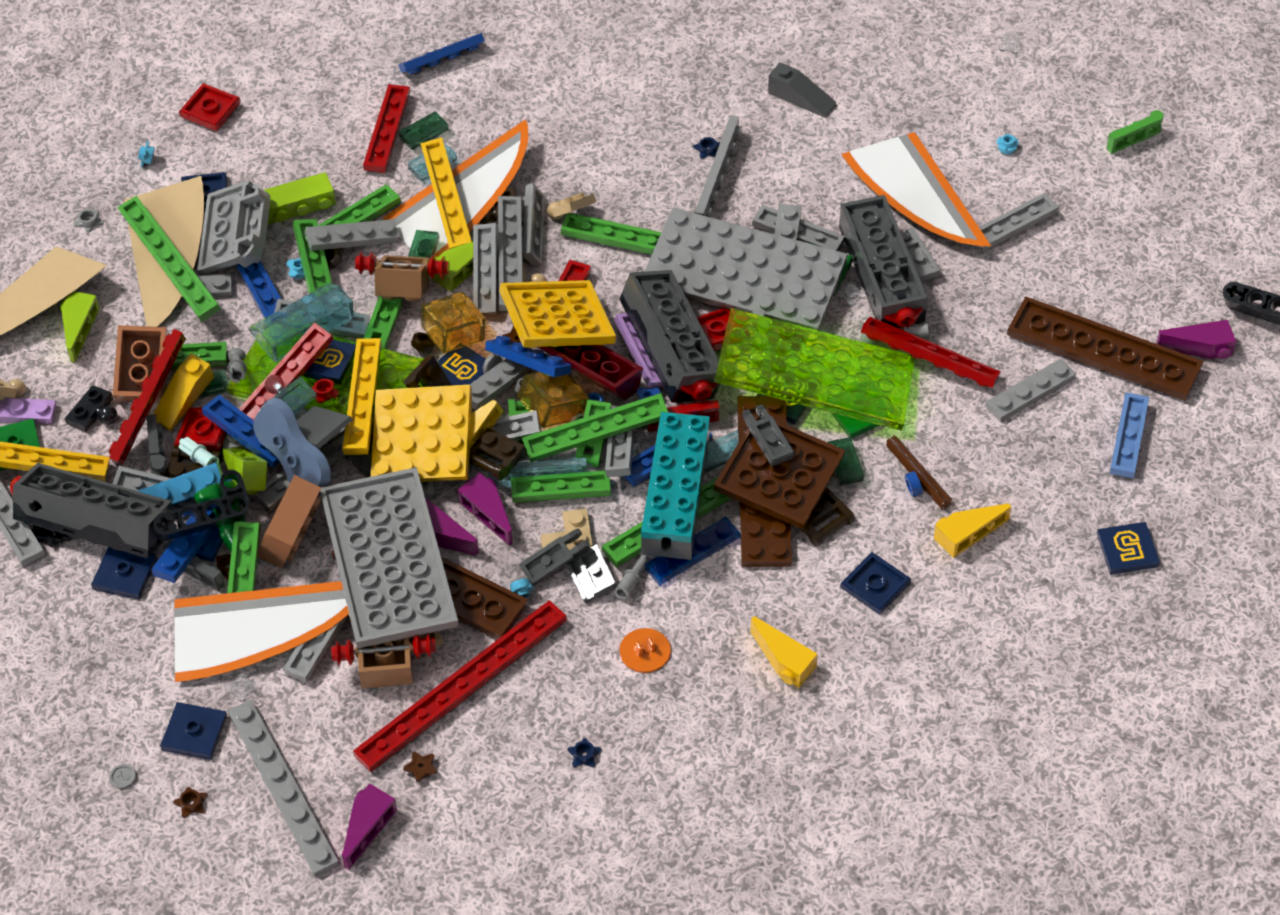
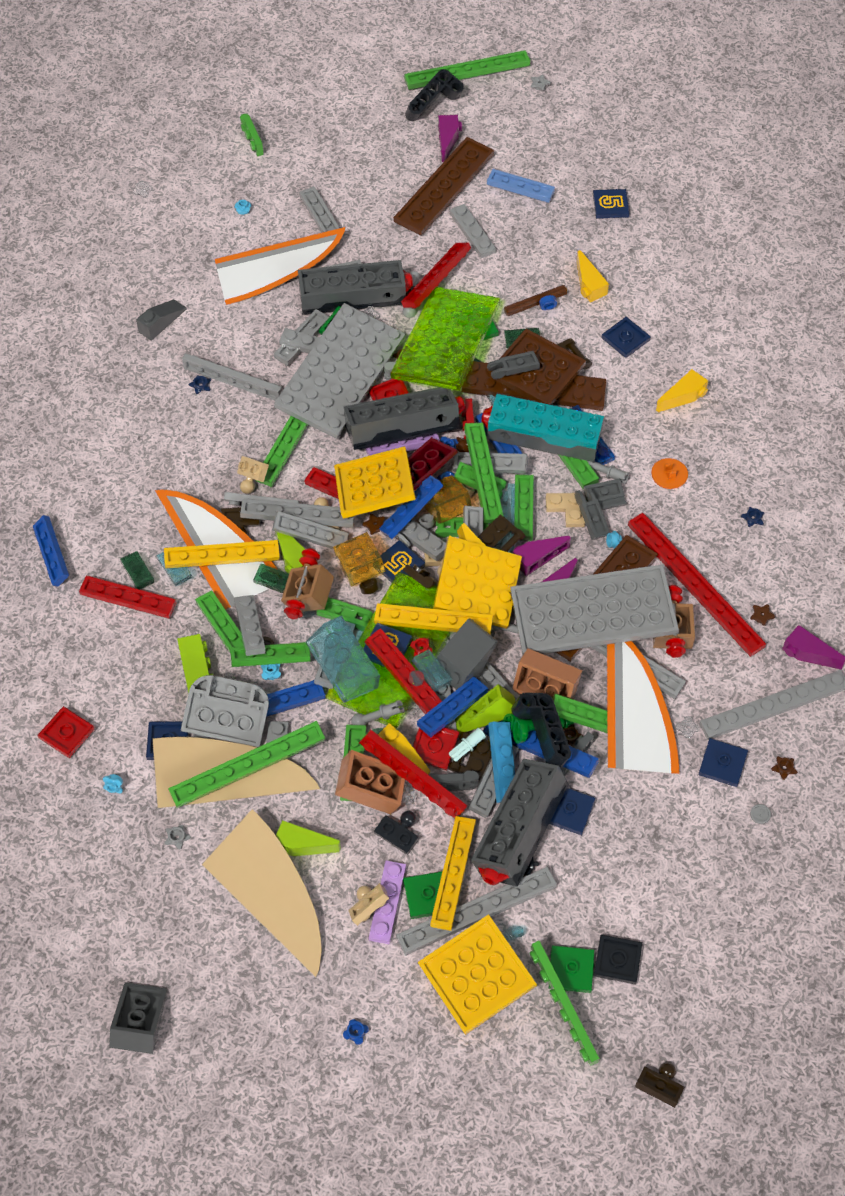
camera: 85 degrees left, 5 degrees up
sand blue plate [253,398,331,496] -> none

